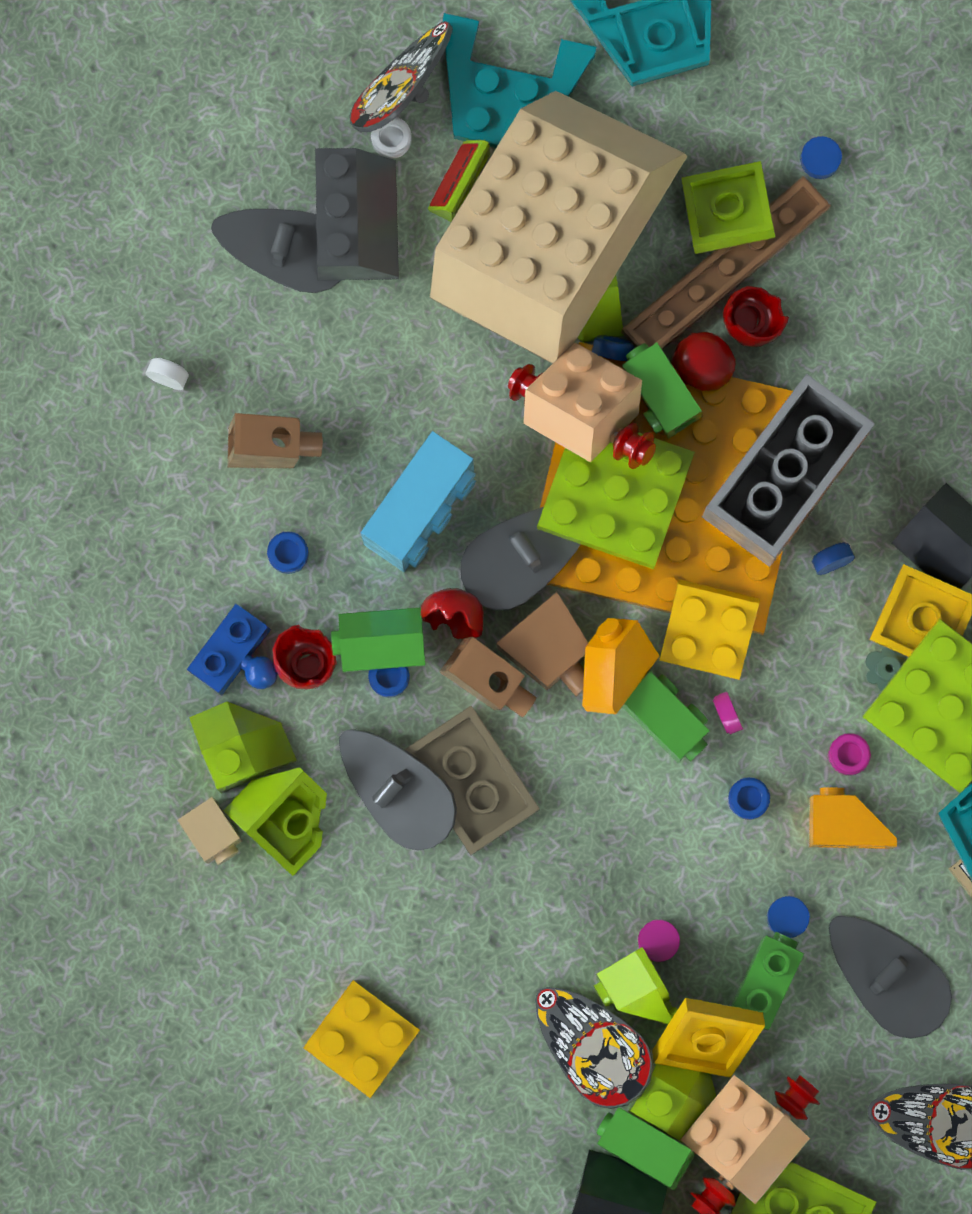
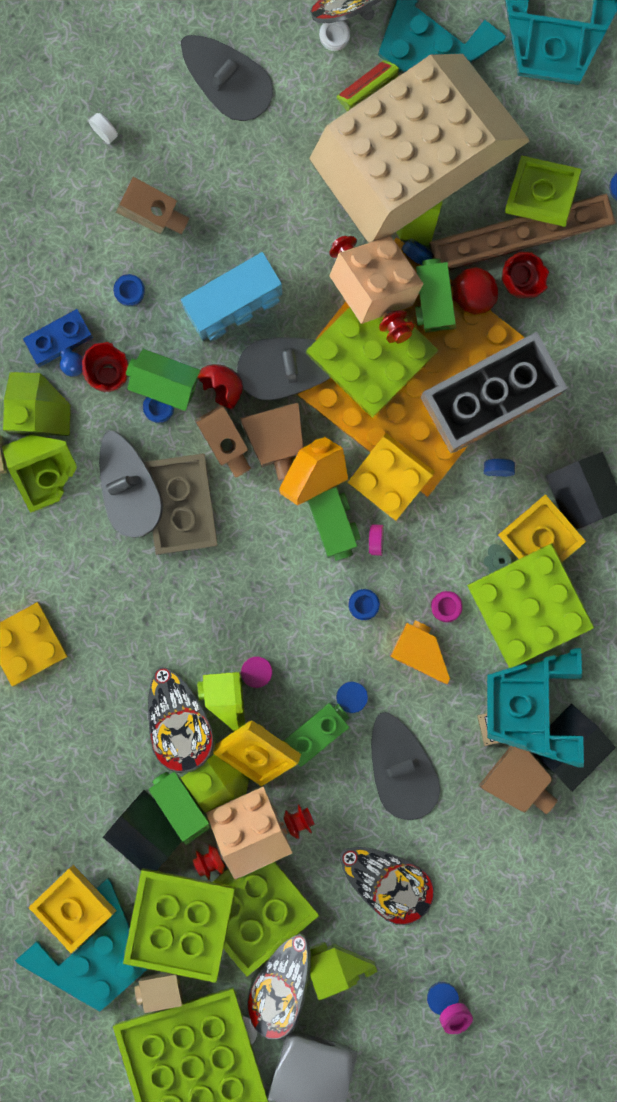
camera: 20 degrees right, 5 degrees up
dark grey slope [315,148,399,280] -> none

